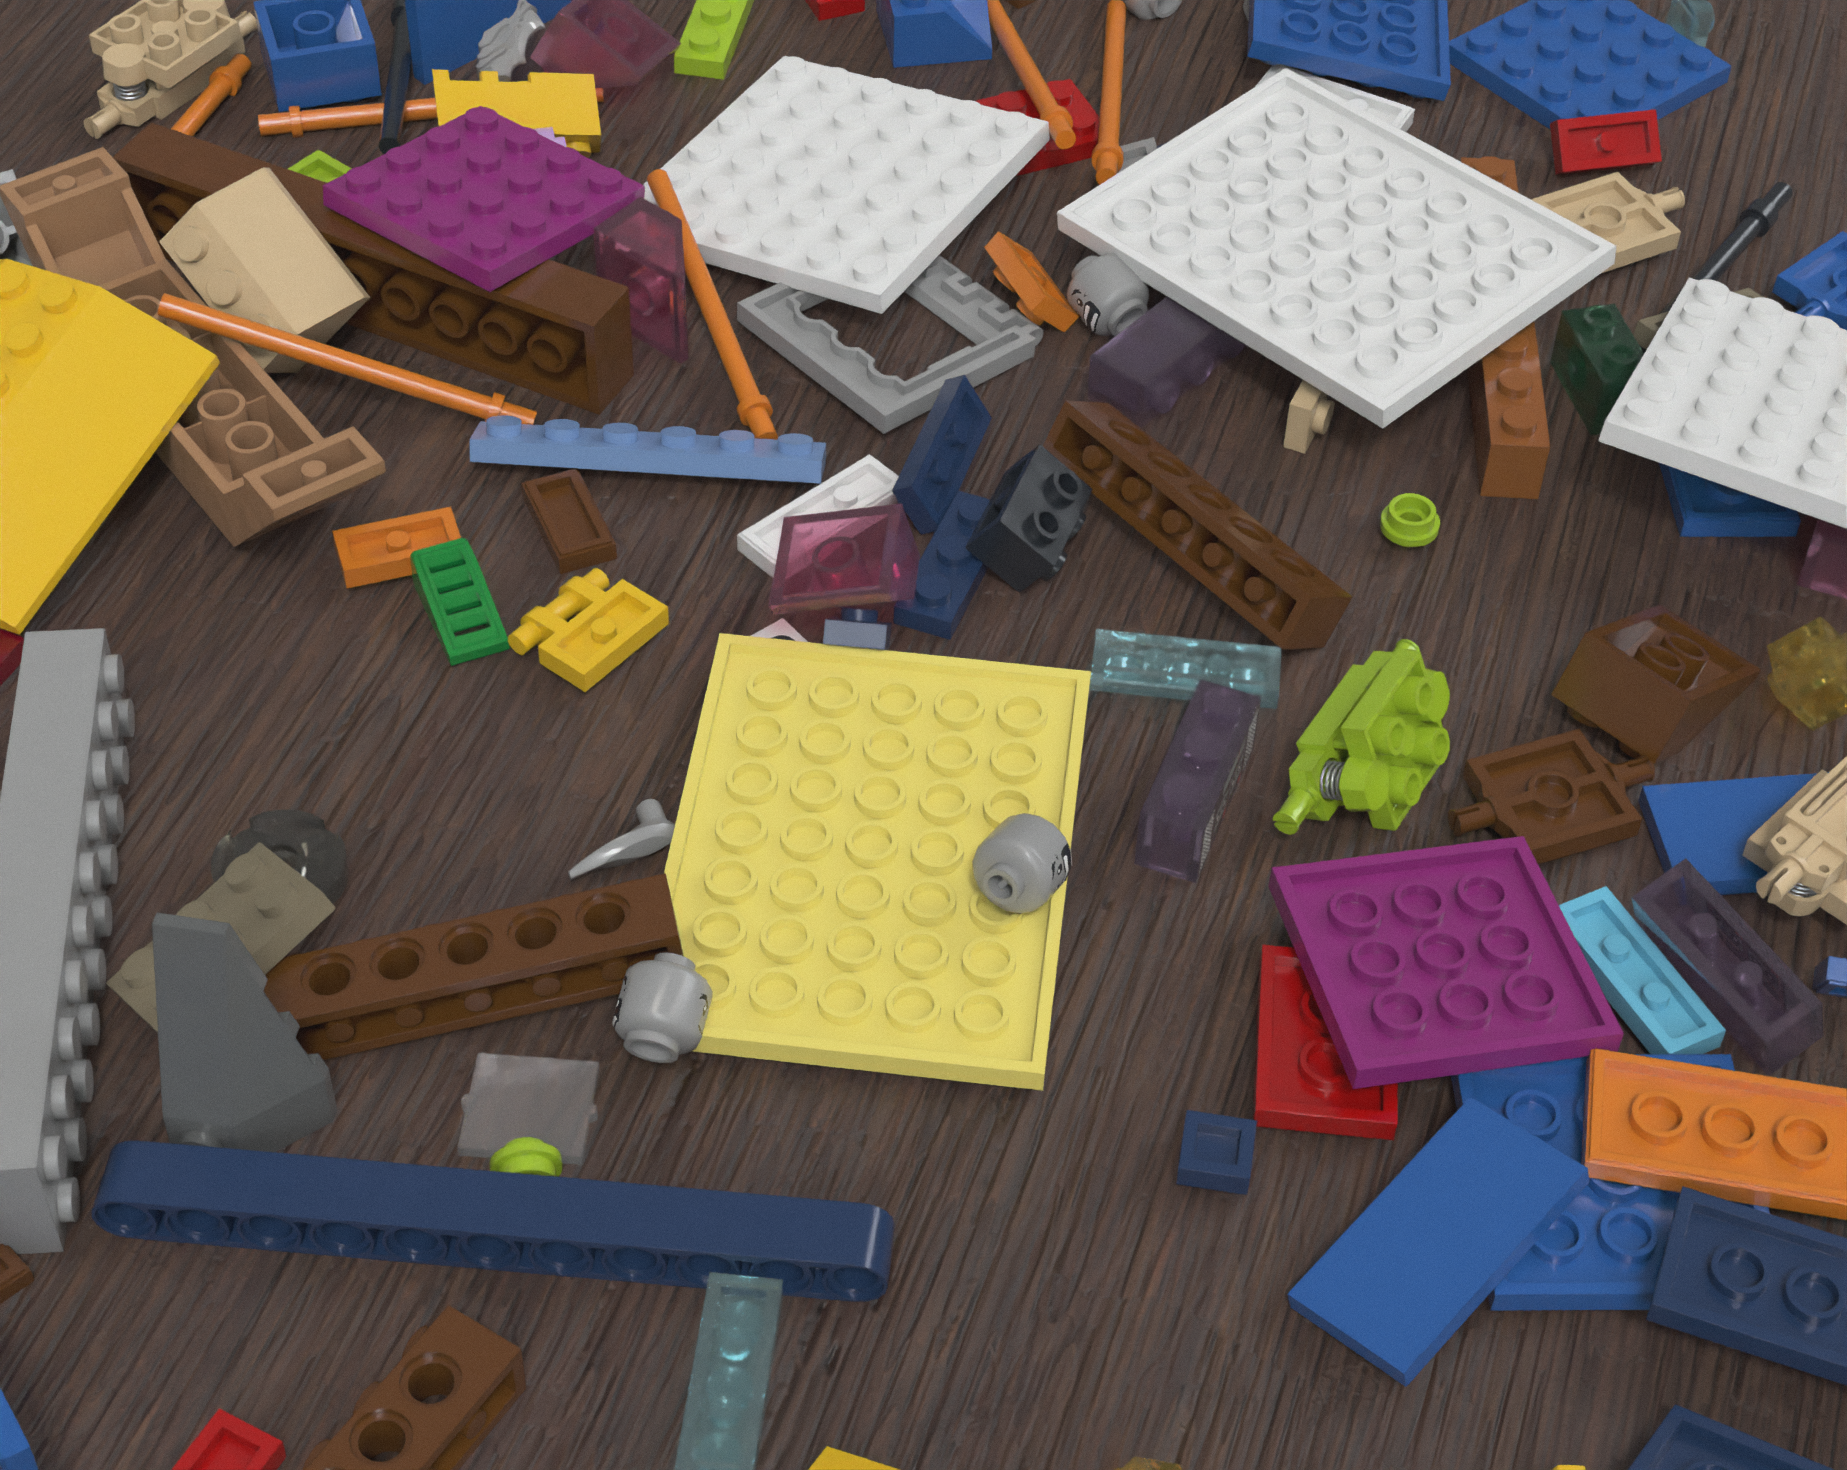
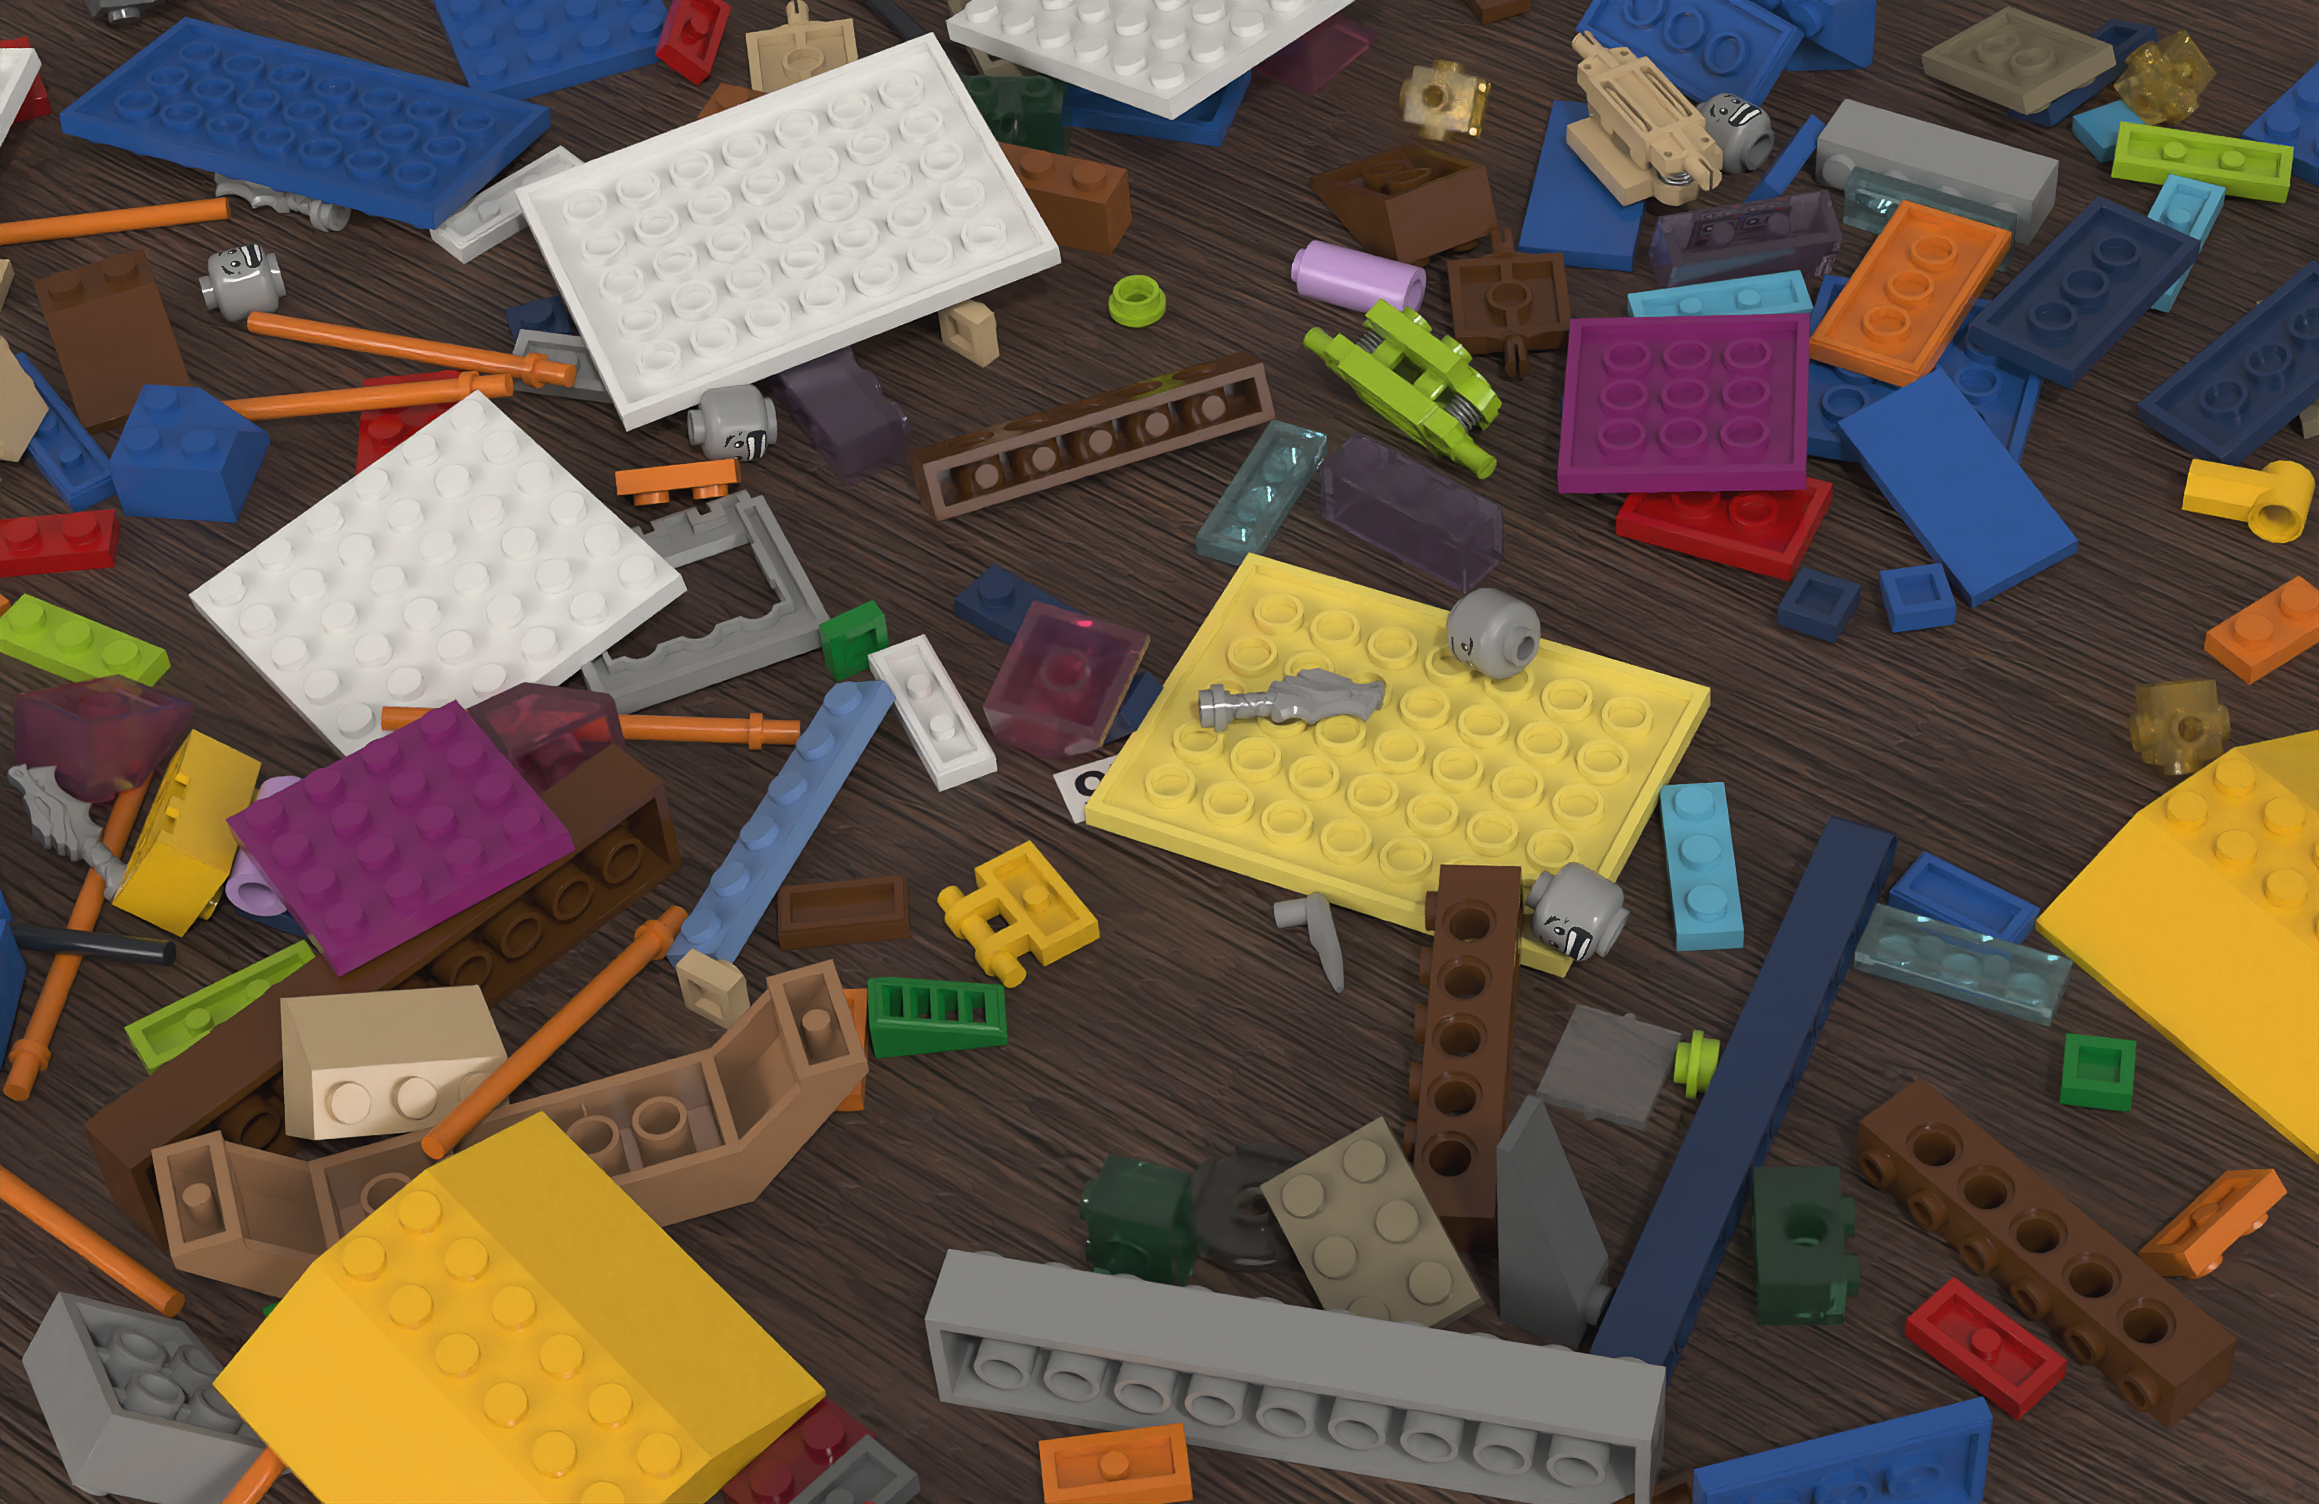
camera: 65 degrees left, 0 degrees up
dark blue plate [892,374,992,535] -> none
black brick [965,444,1093,593] -> none
none -> tan plate [675,948,751,1030]
none -> green plate [818,600,890,683]
none -> clear green brick [1079,1154,1199,1287]
none -> light grey piece [1198,668,1386,732]
none -> lavender brick [1291,240,1426,313]
none -> medium azure plate [1659,782,1744,952]
none -> clear green brick [1751,1167,1859,1325]
none -> blue plate [1878,563,1957,633]
none -> blue tile [1888,851,2040,965]

